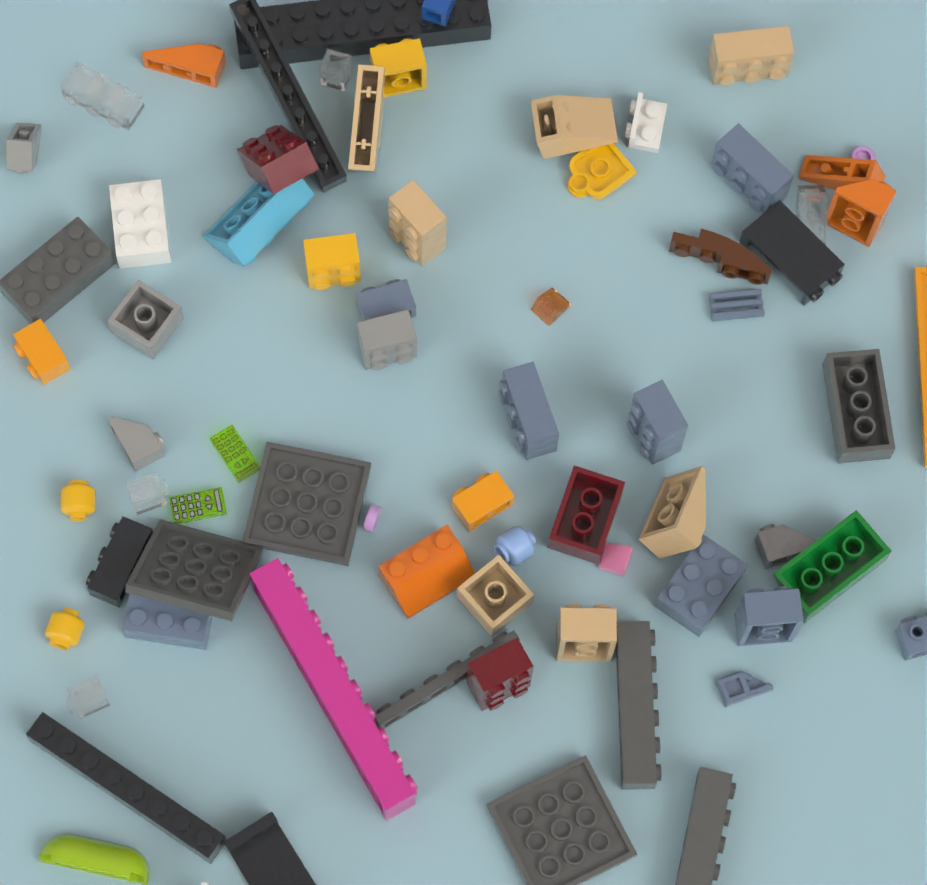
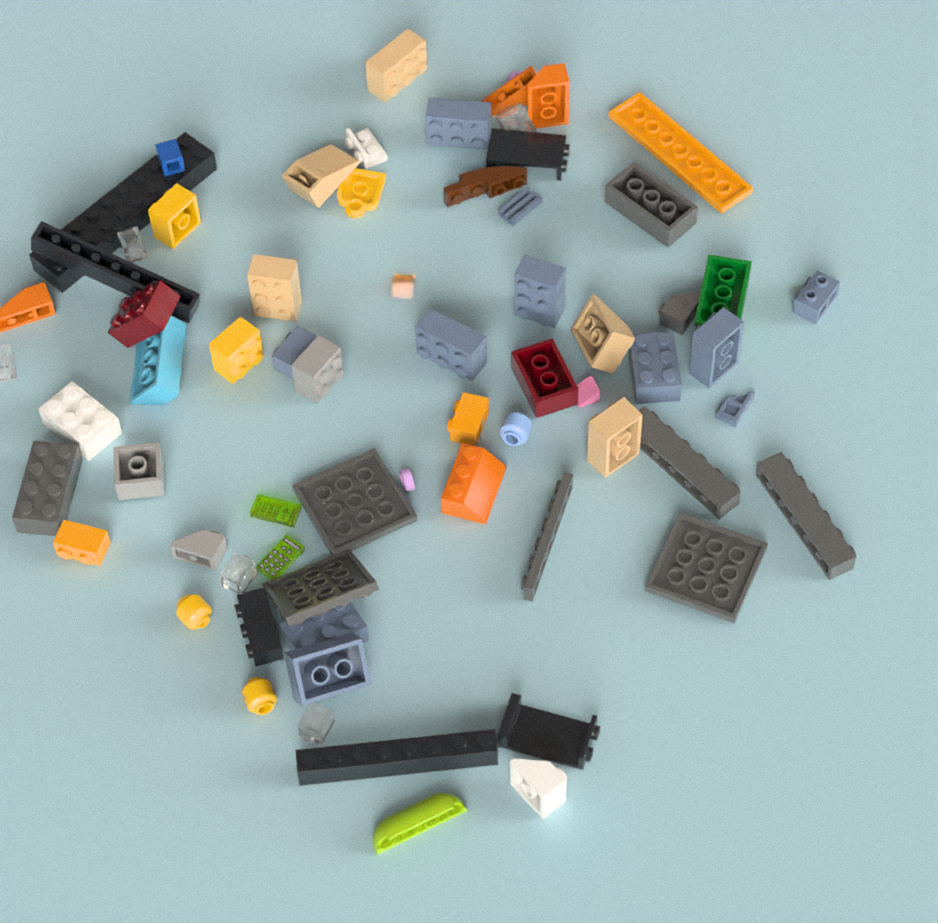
camera: 35 degrees left, 15 degrees down
dark pink brick [249,558,417,821] -> none
tan brick [348,64,385,173] -> none
tan brick [457,555,534,637] -> none
dark red brick [467,637,534,711] -> none
none -> sand blue brick [284,633,371,706]

